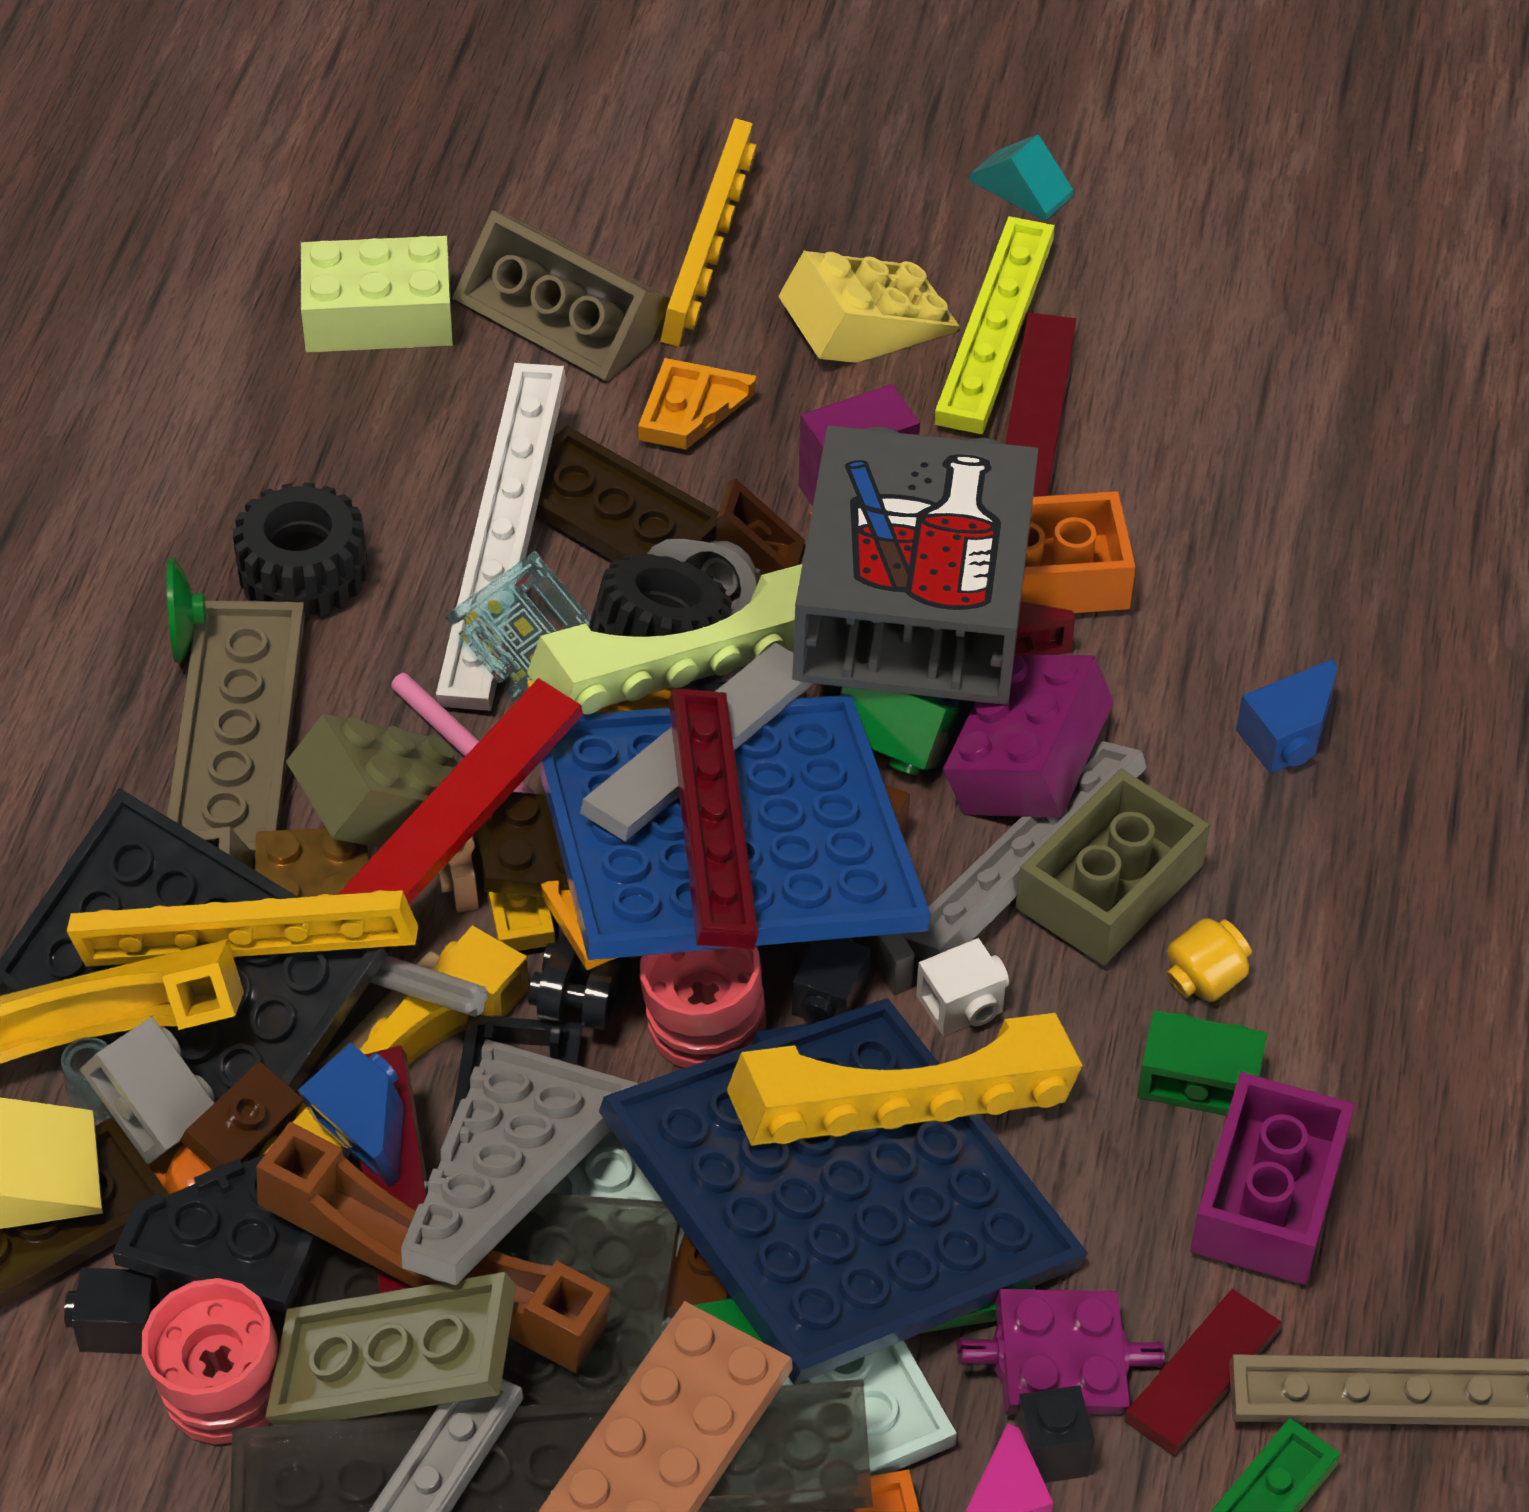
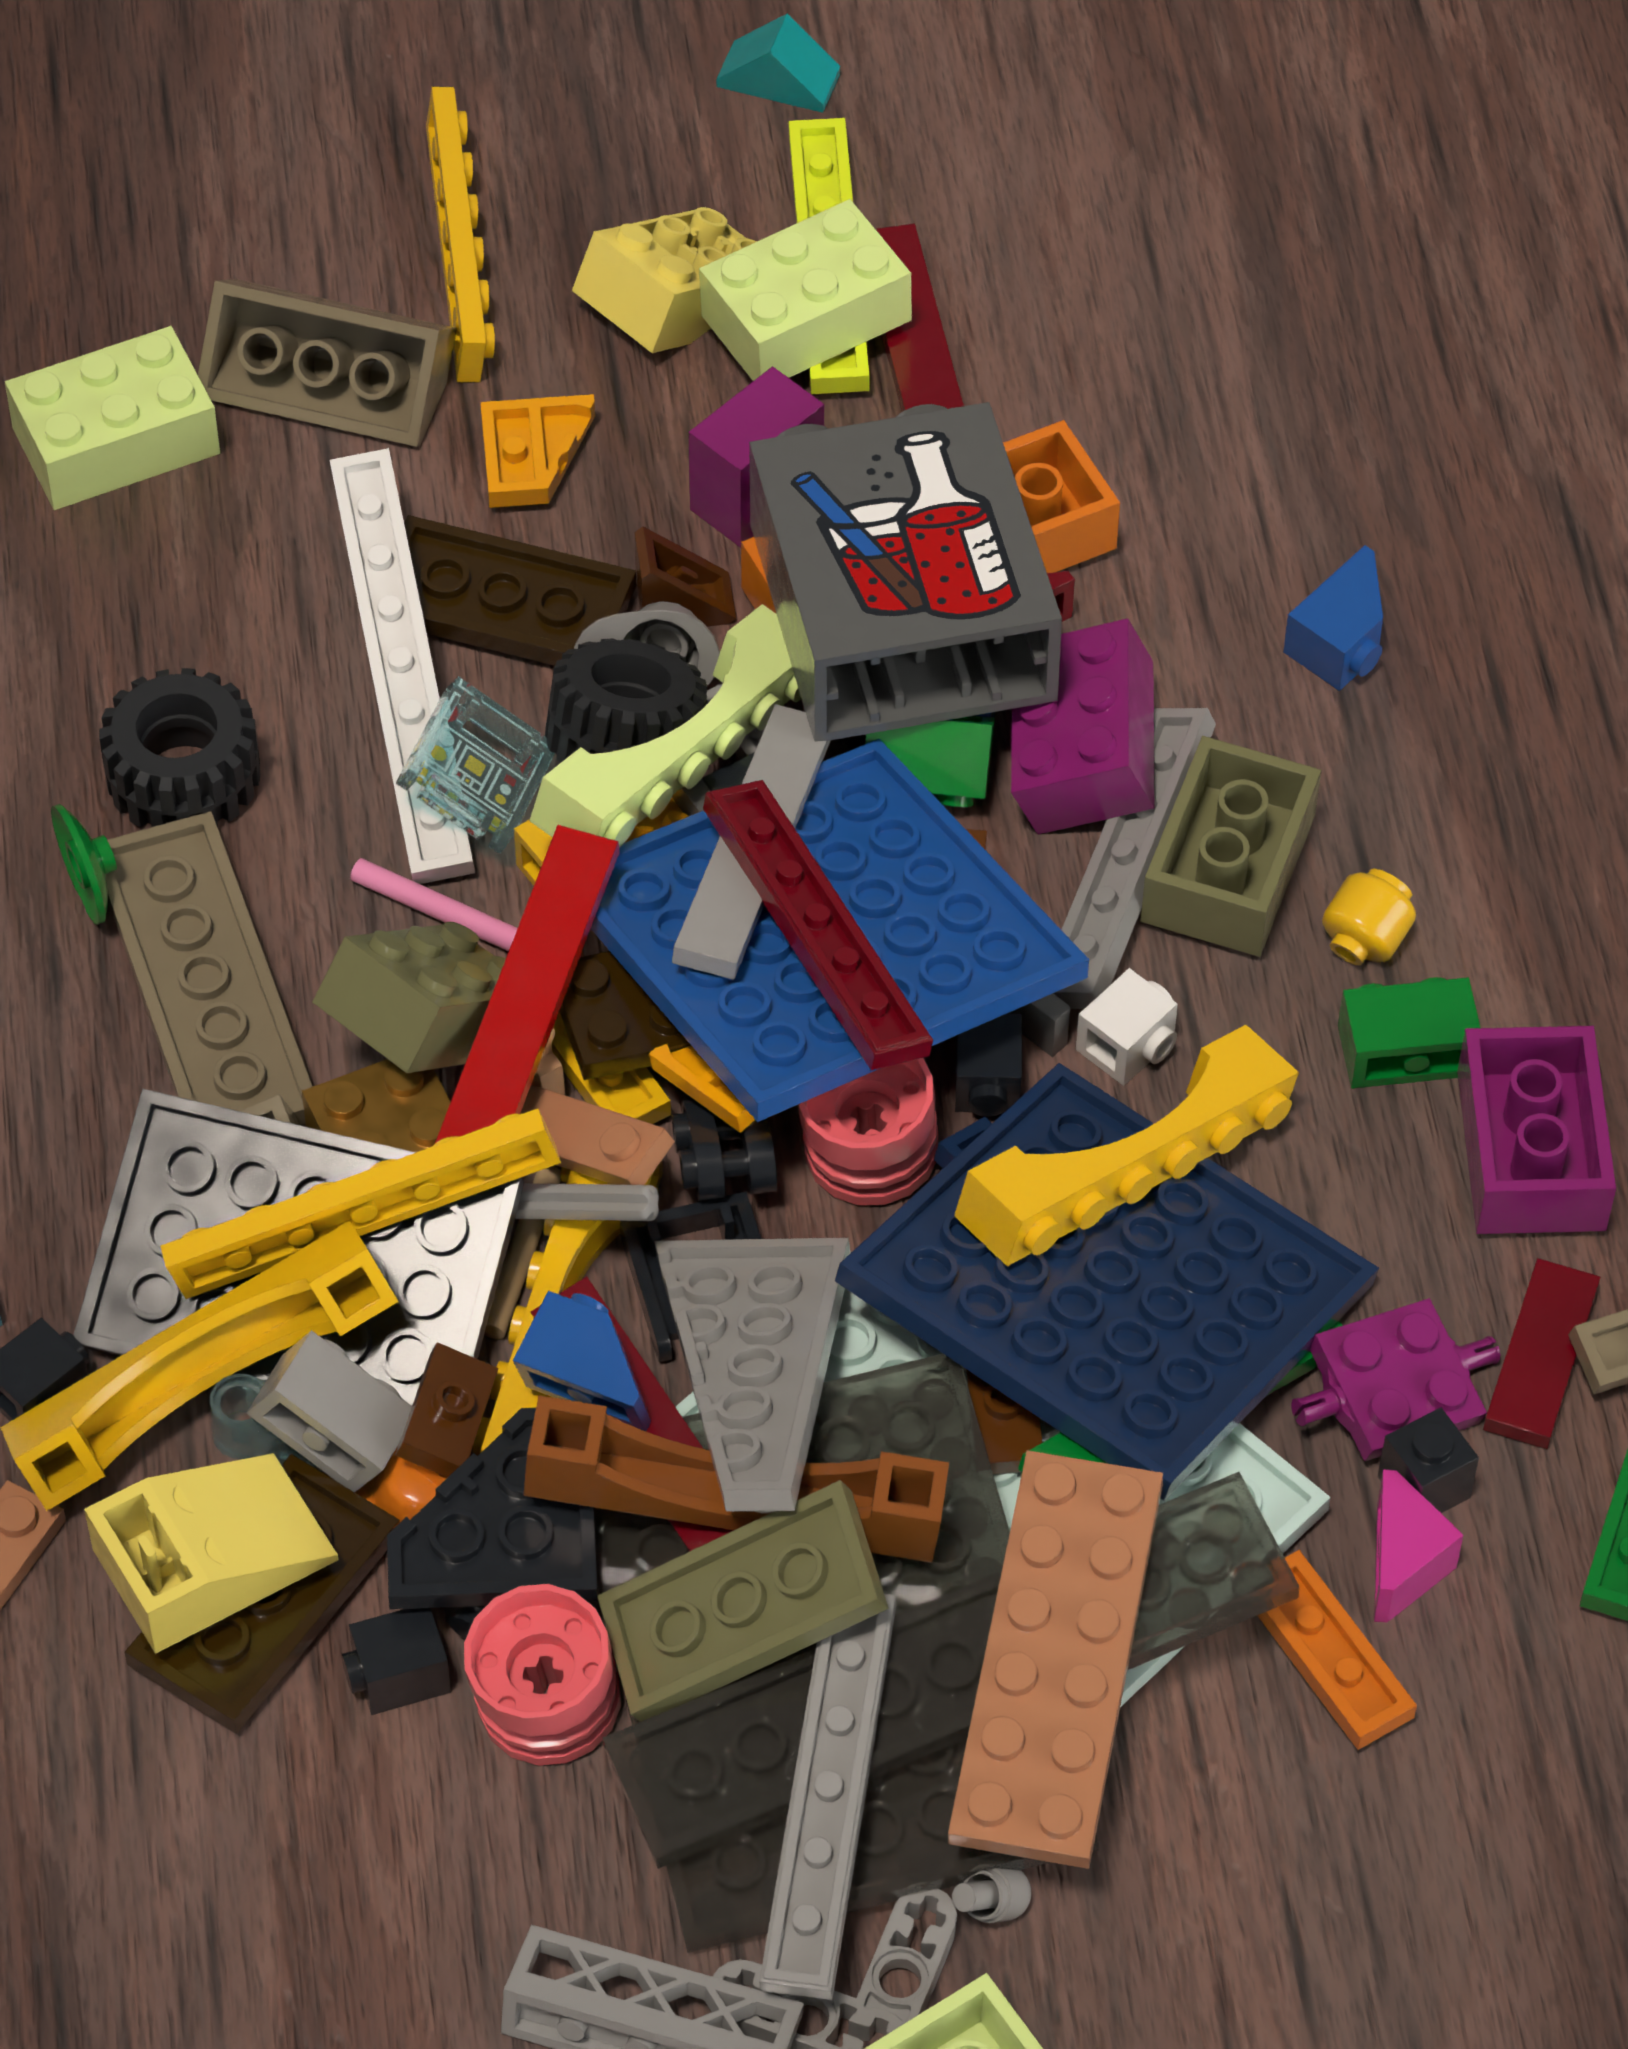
camera: 20 degrees left, 5 degrees up
none -> nougat plate [520,1084,675,1185]
none -> yellowish green brick [699,199,912,381]

